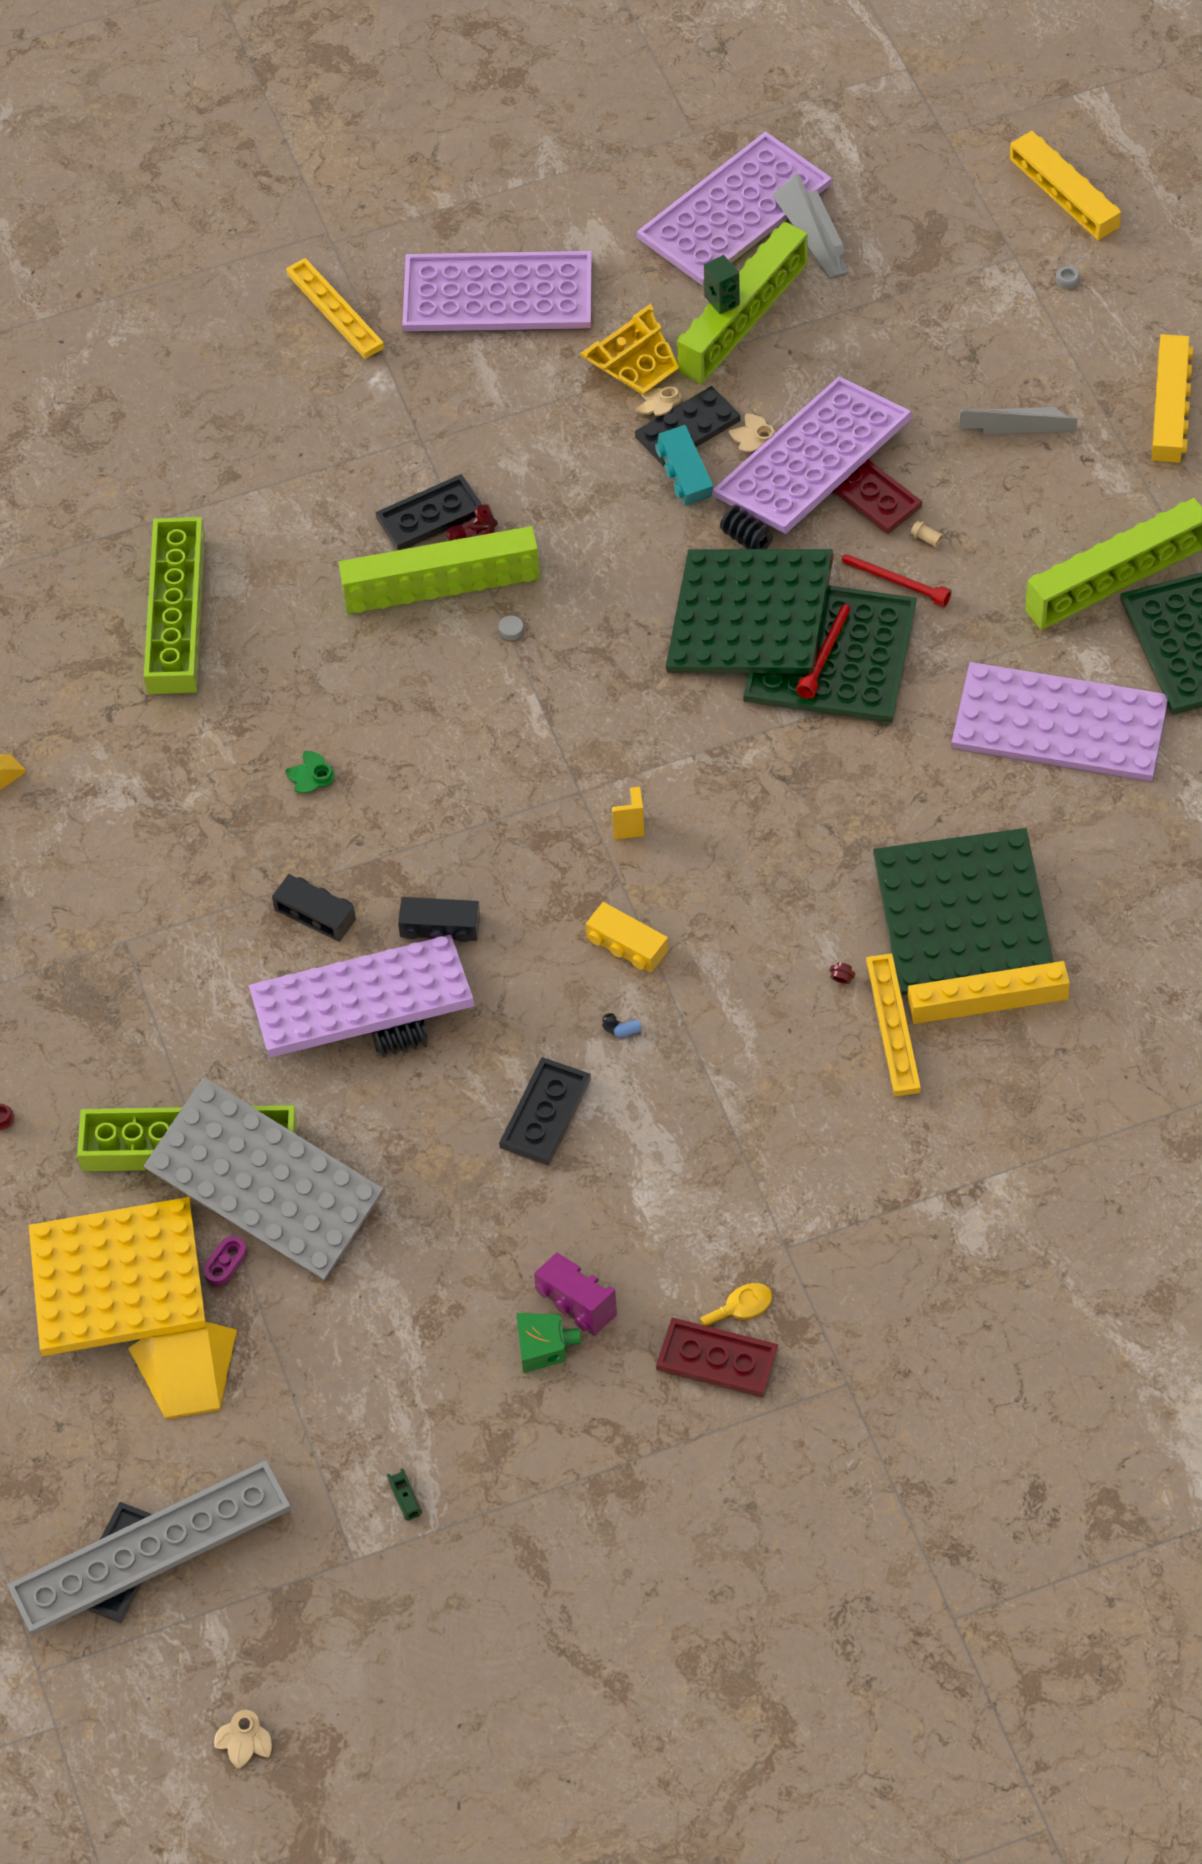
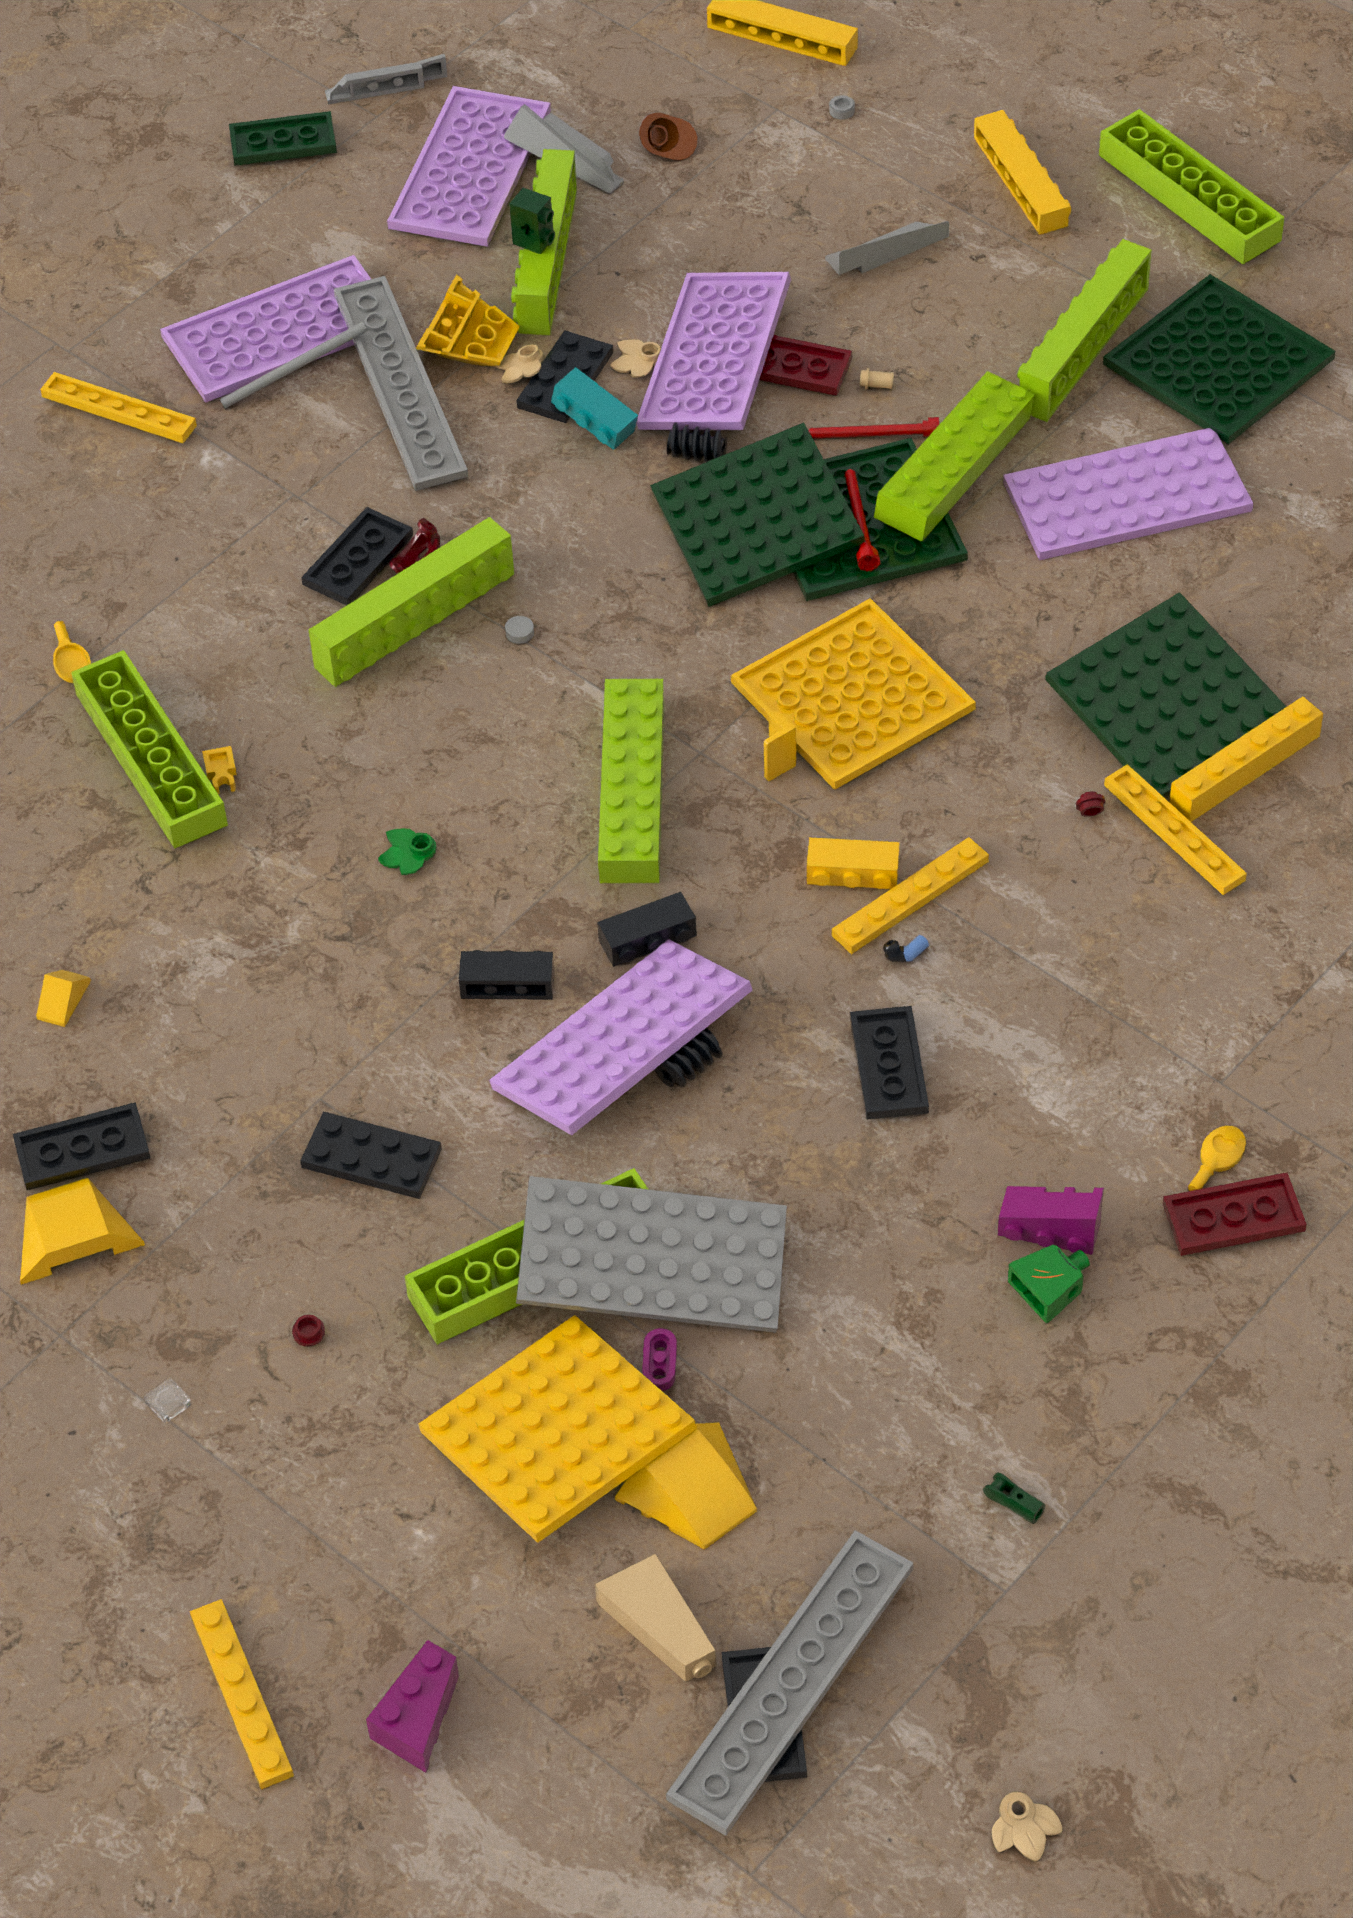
camera: 30 degrees left, 5 degrees down
none -> yellow piece [53,621,91,683]
none -> yellow plate [202,746,237,794]
none -> light grey piece [220,321,368,409]
none -> dark green plate [229,111,337,166]
none -> black plate [300,1111,442,1199]
none -> light grey wedge [325,54,447,104]
none -> light grey plate [334,276,468,491]
none -> tan slope [595,1554,716,1682]
none -> lime brick [598,679,664,883]
none -> dark orange piece [639,112,698,160]
none -> yellow plate [731,598,976,790]
none -> yellow plate [832,837,989,955]
none -> lime brick [874,371,1035,541]

